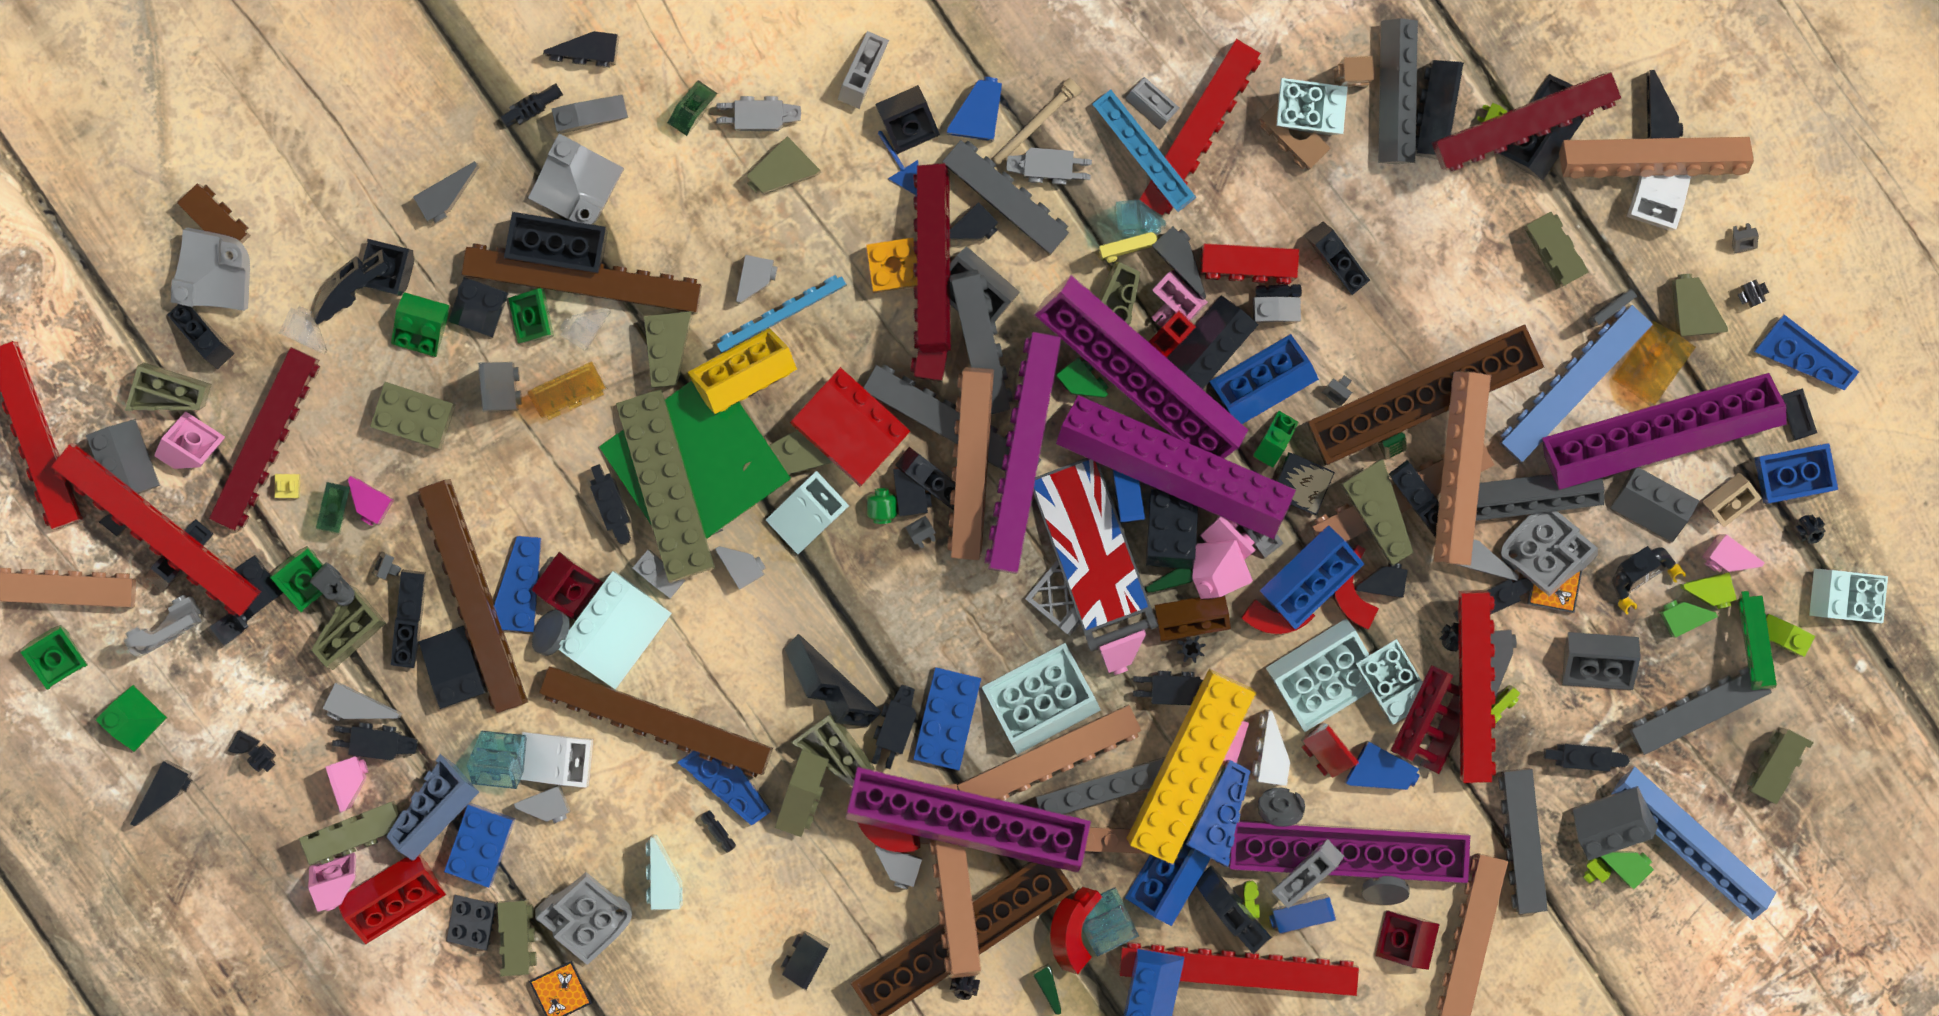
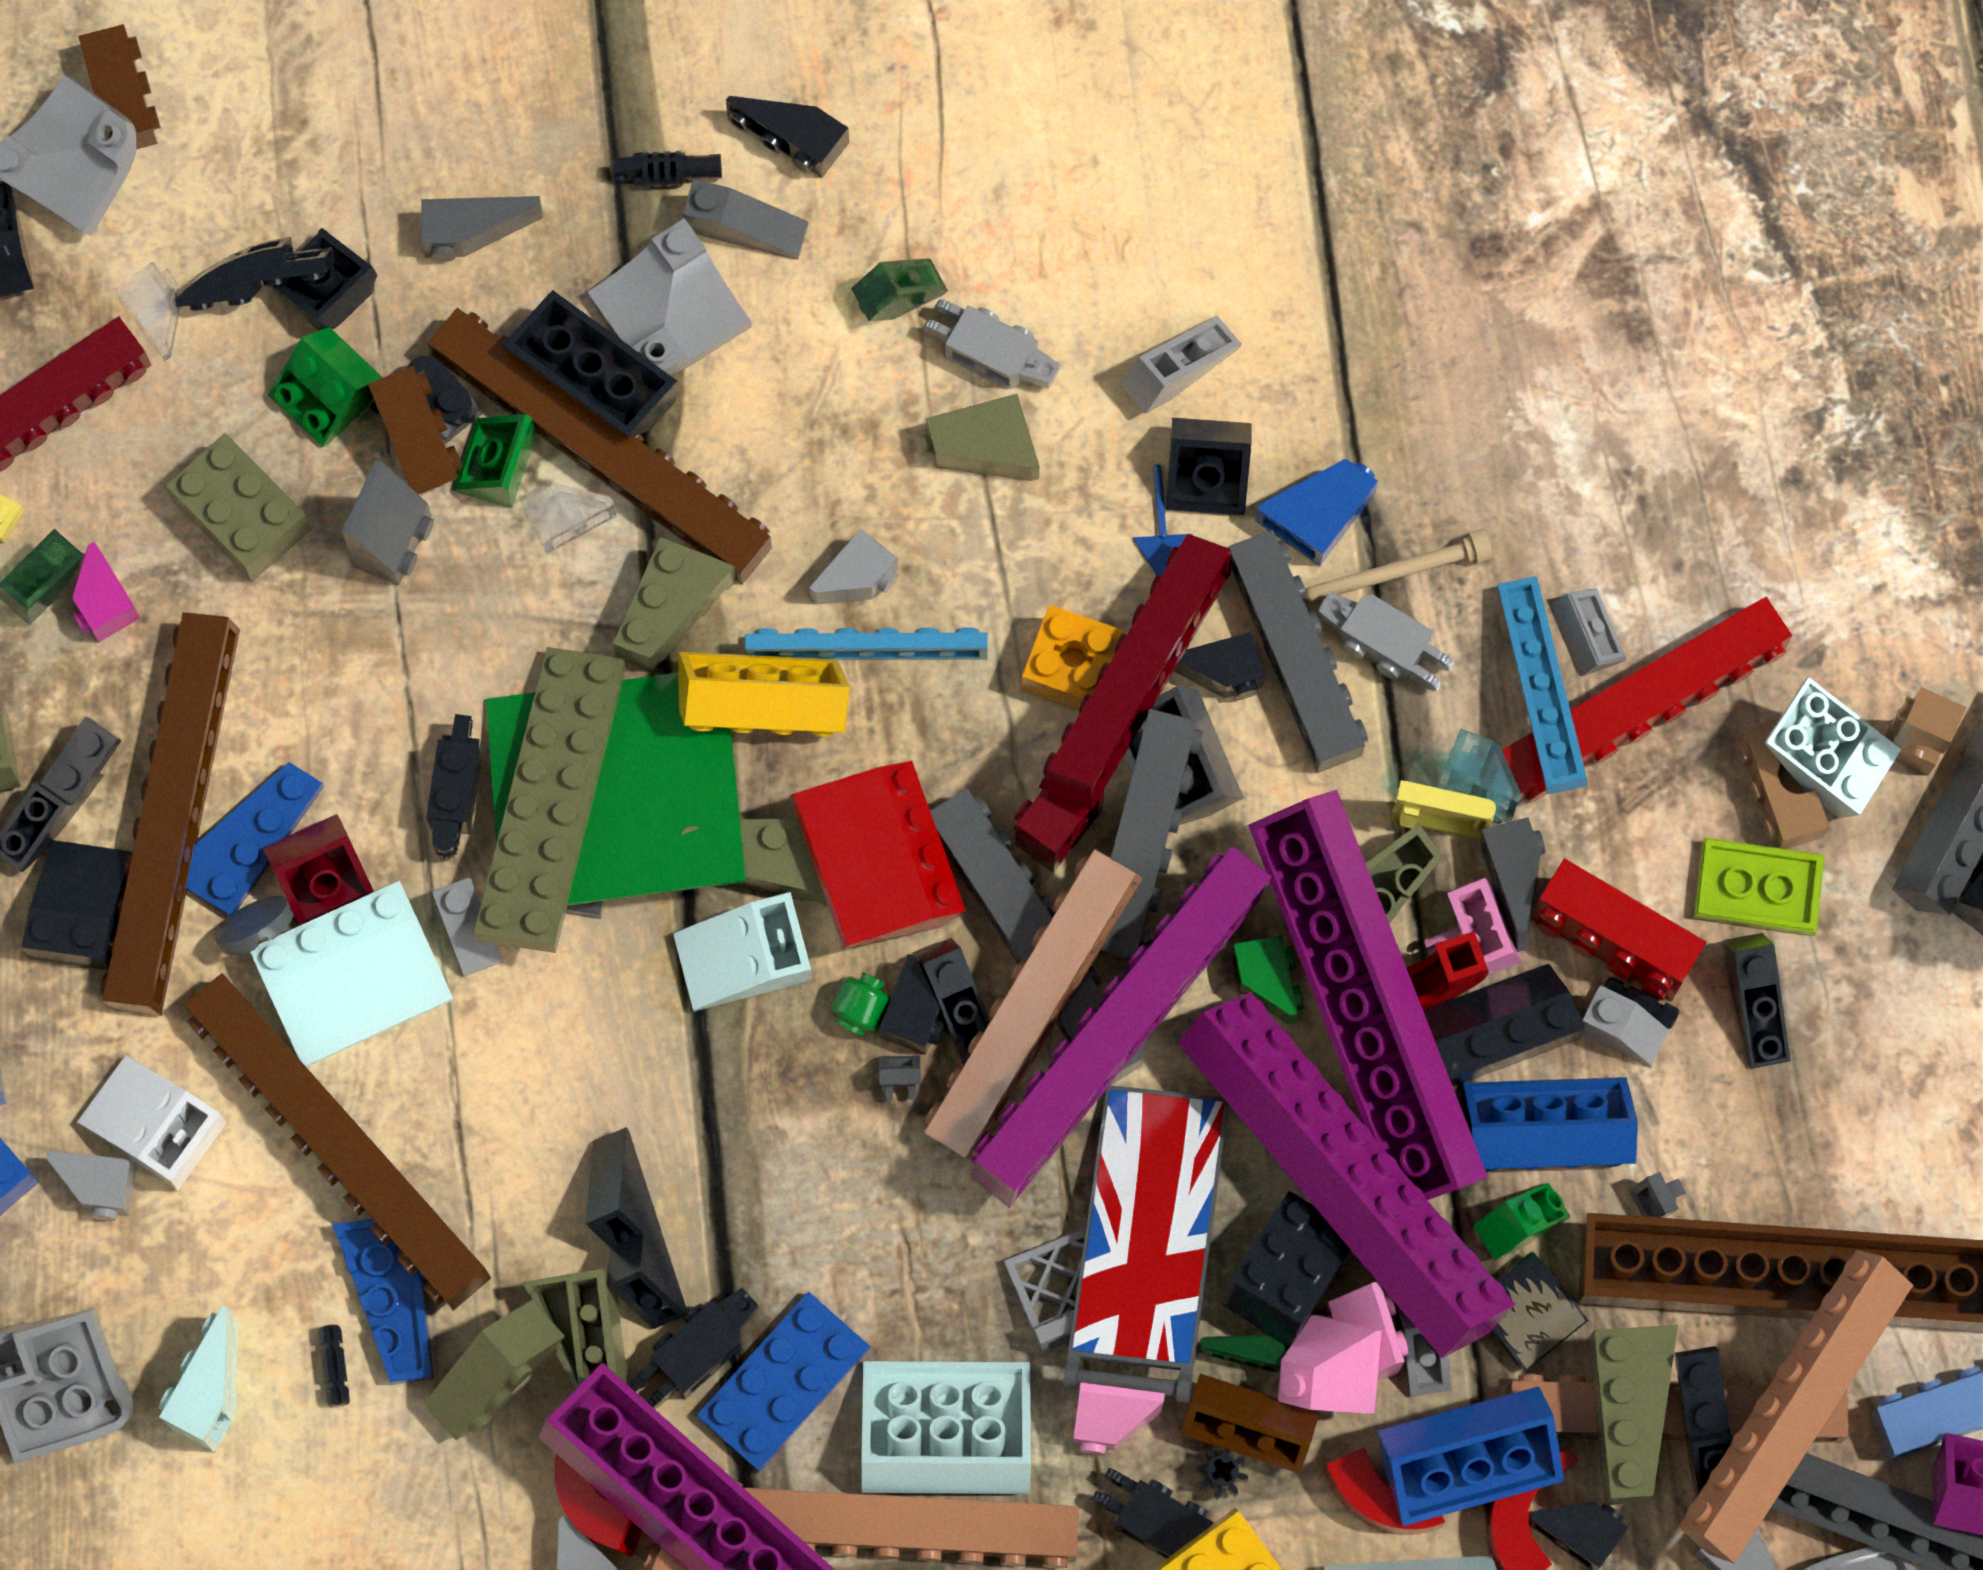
camera: 25 degrees right, 15 degrees down
dark grey tile [372,551,401,579] -> none
clear light blue slope [467,730,527,789] -> none
clear yellow slope [527,362,608,420] -> none
light grey slope [715,546,766,589] -> none
blue slope [1112,469,1145,522] -> none
dark green slope [1378,432,1407,459] -> none
none -> reddish brown brick [368,366,463,494]
none -> lime tile [1693,837,1825,936]

